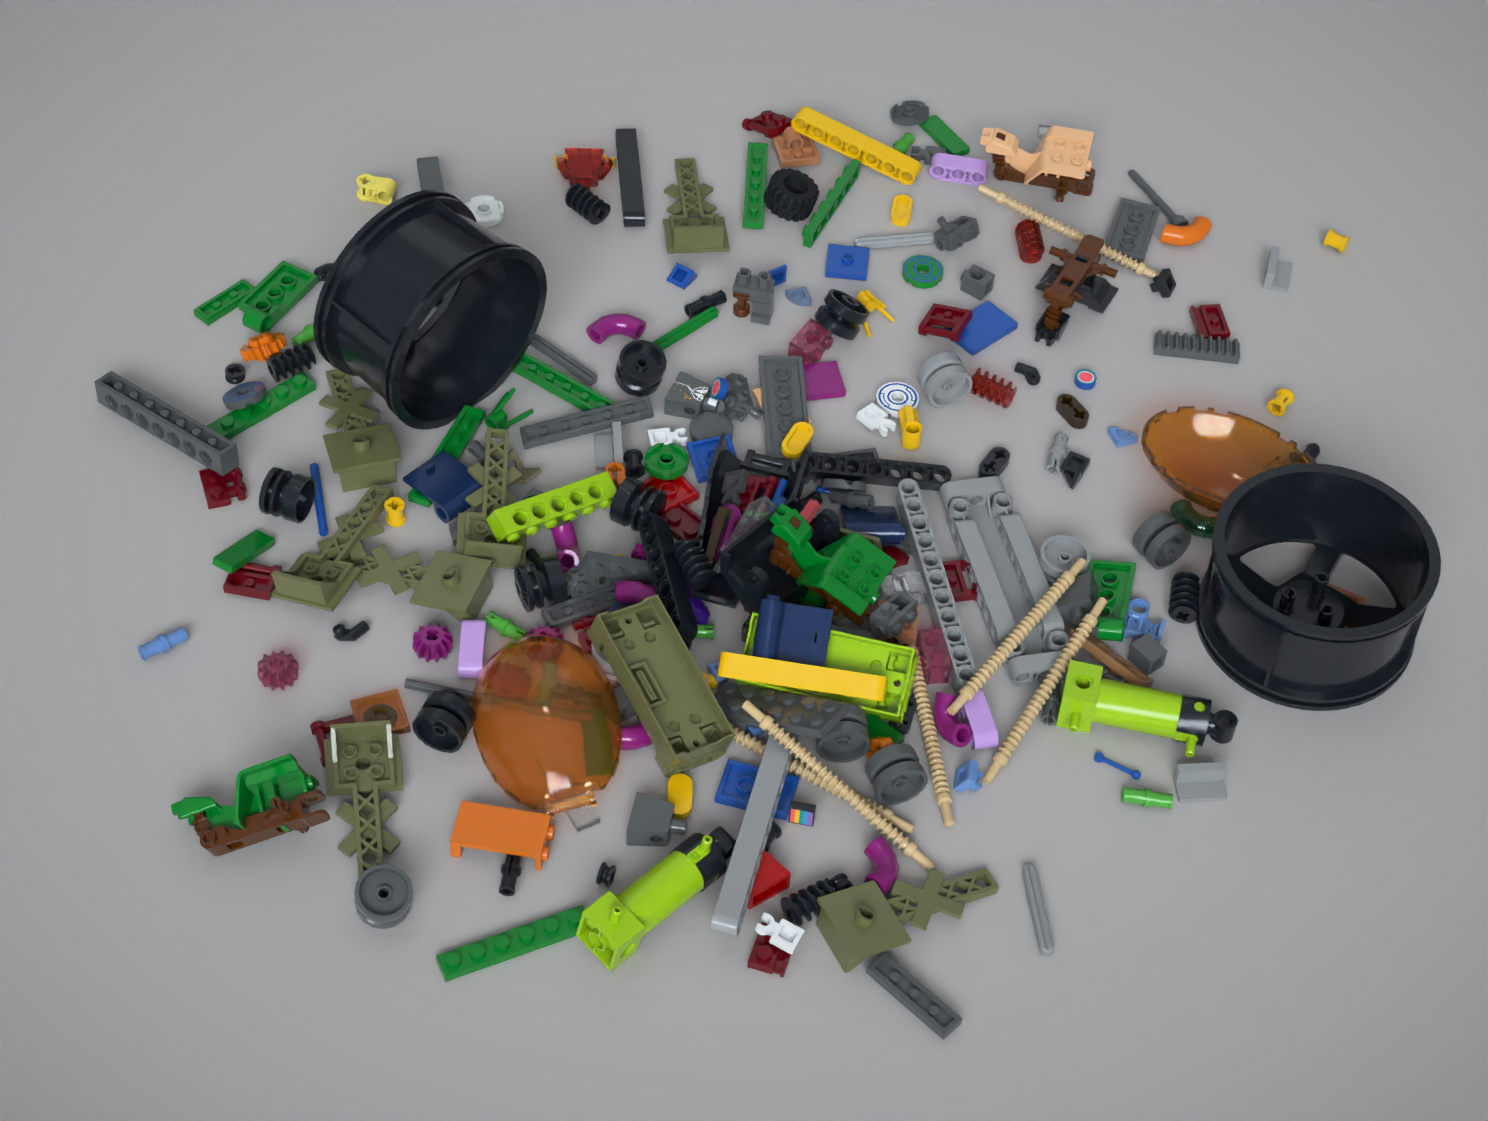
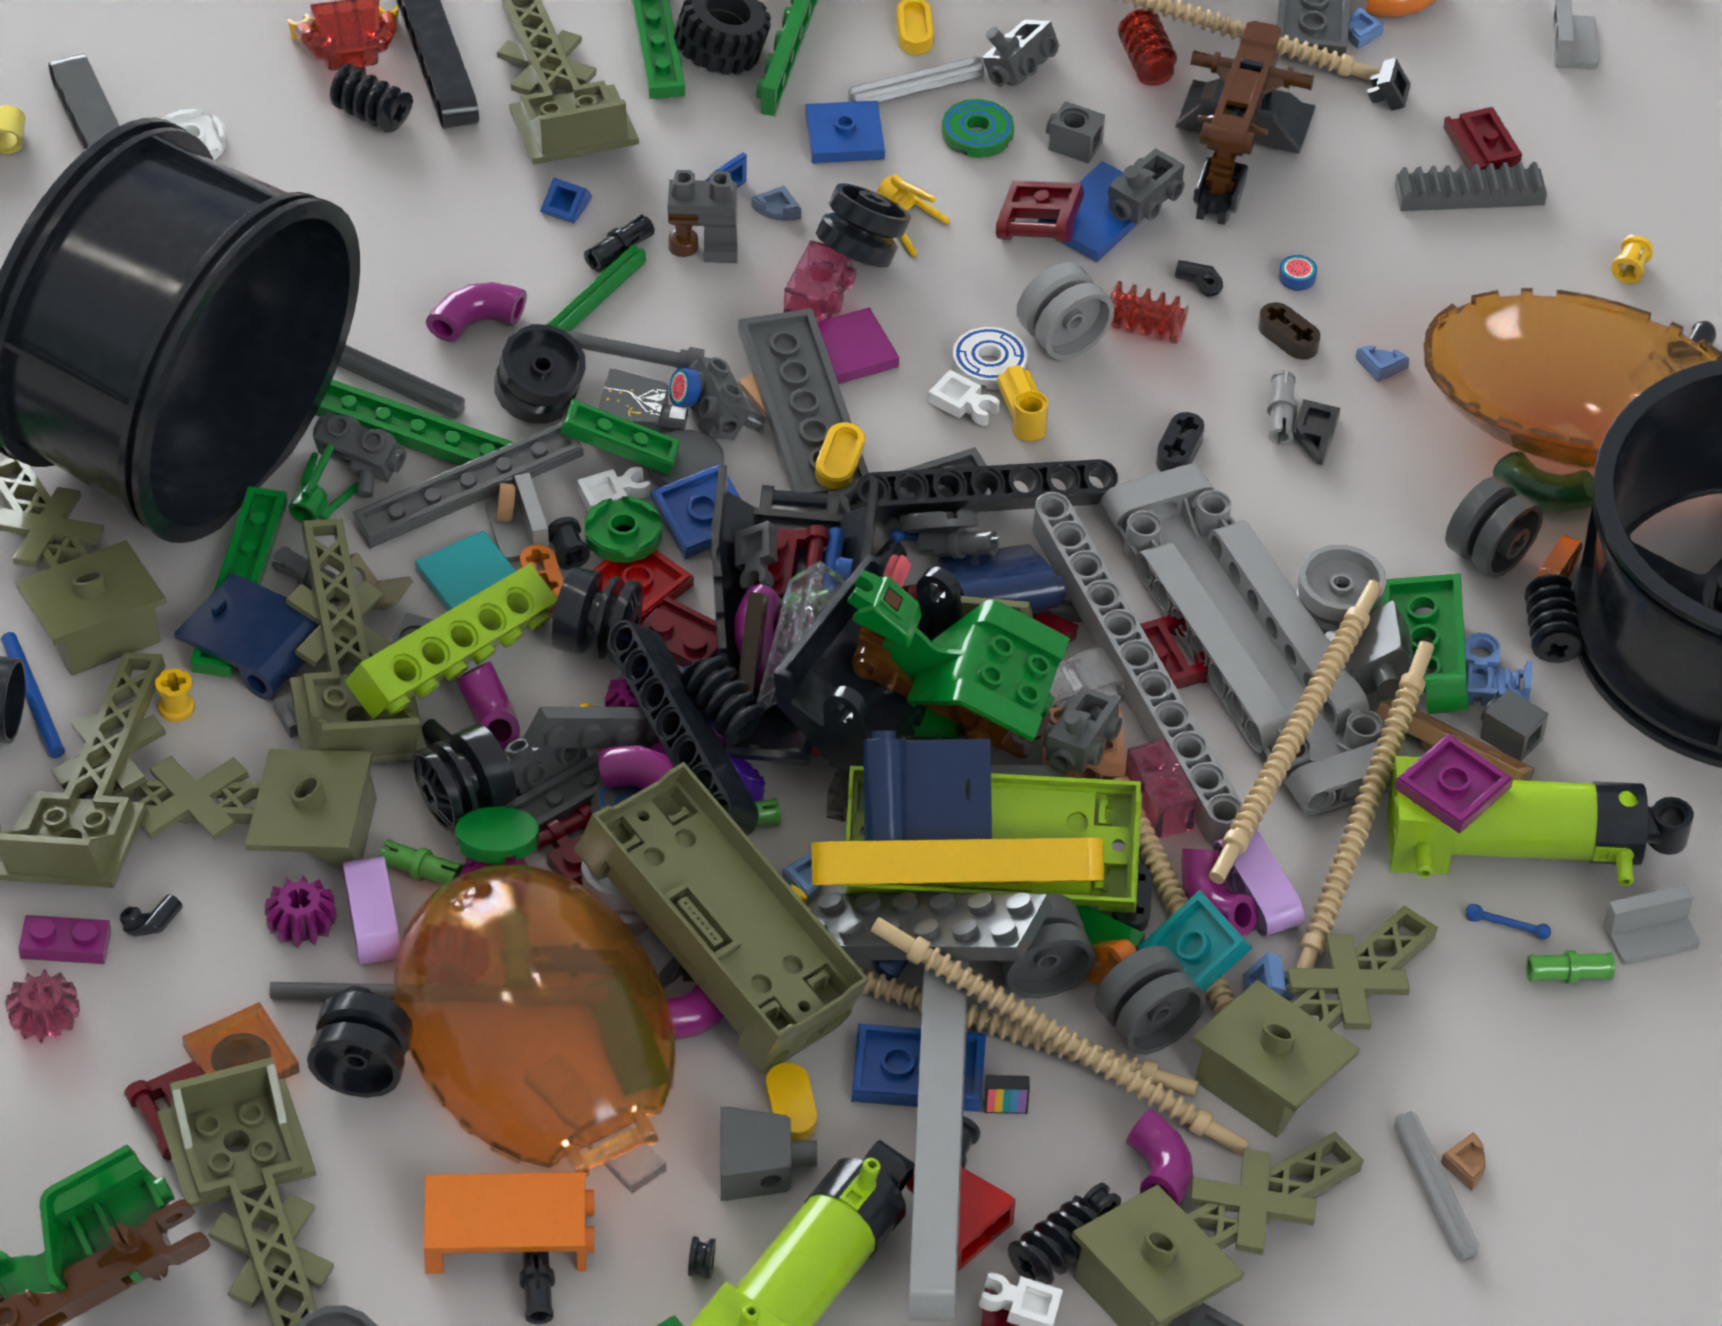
camera: 10 degrees left, 0 degrees up
dark grey pin [1041,683,1060,725] -> none
none -> magenta plate [18,915,111,964]
none -> dark grey brick [313,412,406,498]
none -> teal tile [415,530,516,611]
none -> green tile [455,806,539,864]
none -> medium nougat tile [496,483,516,523]
none -> dark grey piece [524,324,705,369]
none -> green tile [560,399,681,475]
none -> dark grey brick [1108,148,1185,225]
none -> teal tile [1138,890,1252,992]
none -> olive piece [1191,905,1438,1138]
none -> medium blue tile [1348,7,1384,49]
none -> magenta tile [1394,734,1513,834]
none -> medium nougat tile [1441,1132,1485,1191]
none -> orange beam [1536,534,1583,578]

